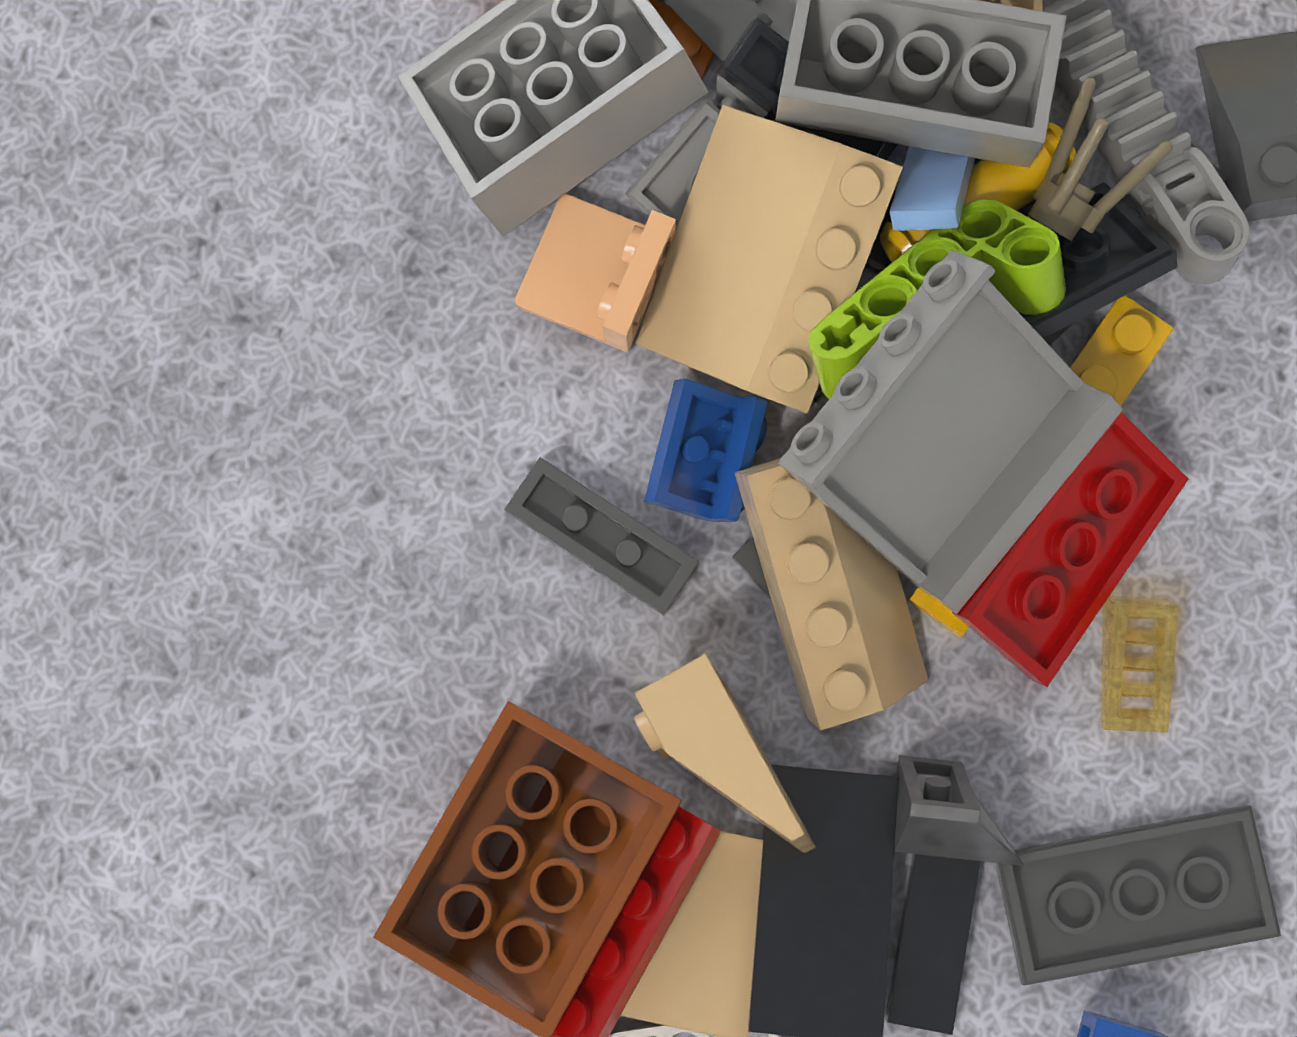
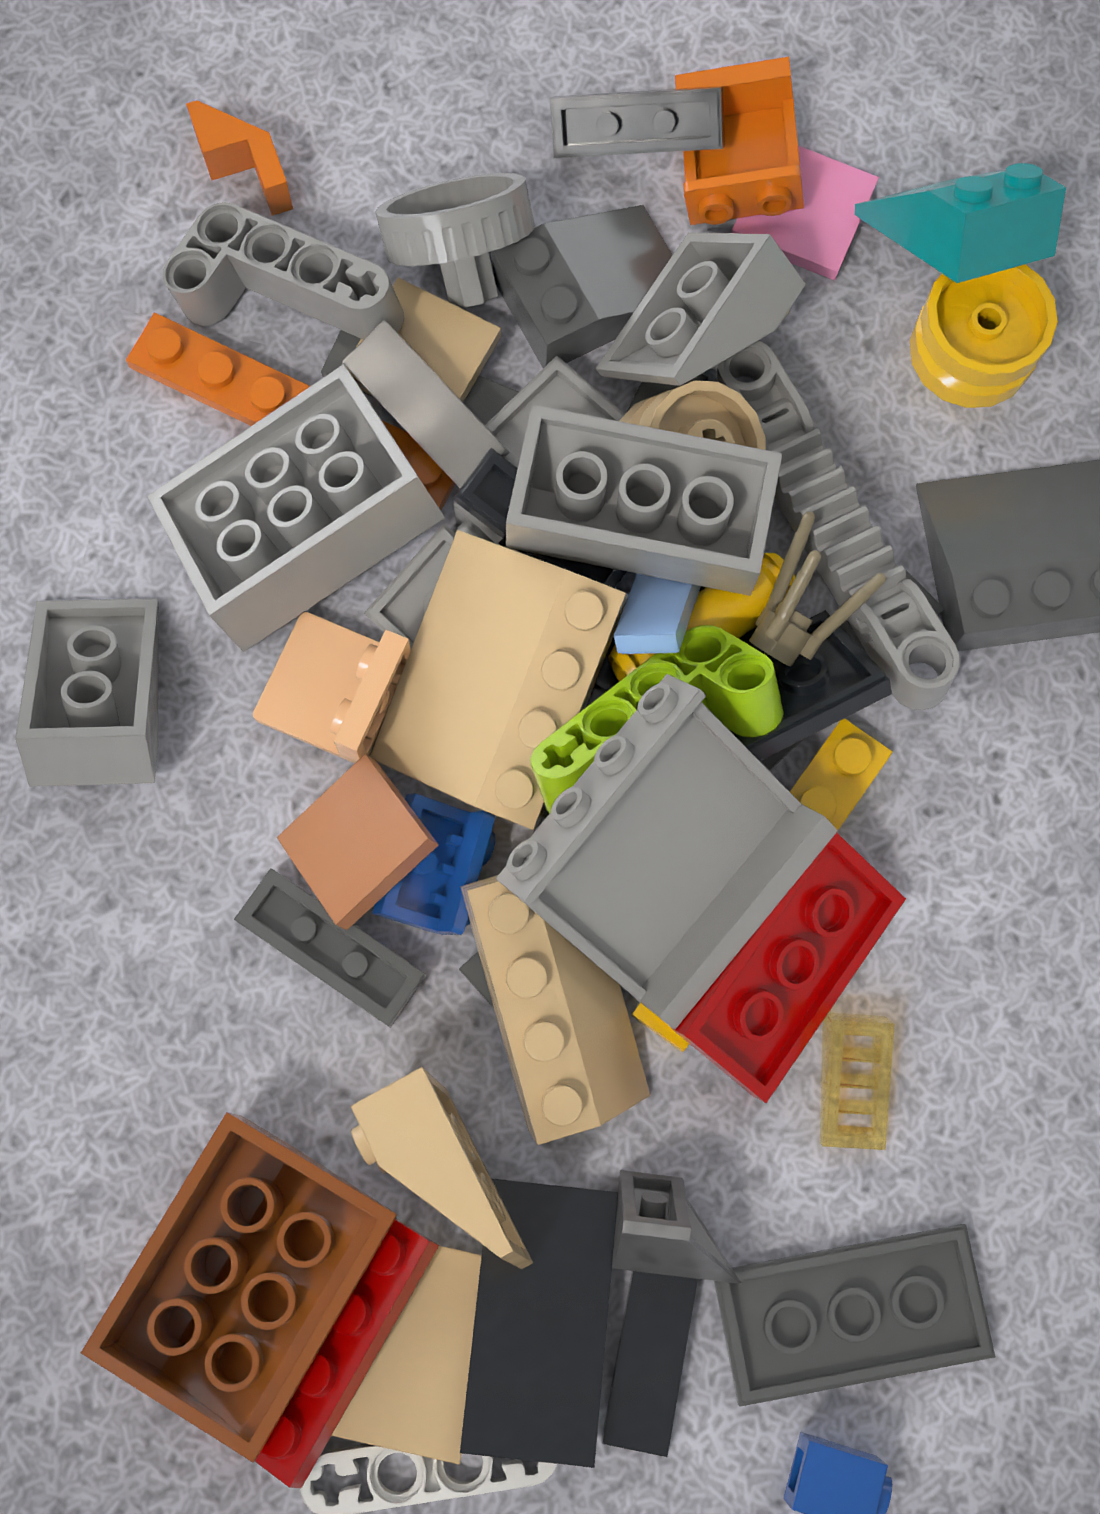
camera: 10 degrees left, 5 degrees down
none -> light grey slope [15,598,159,787]
none -> nougat tile [276,754,438,930]

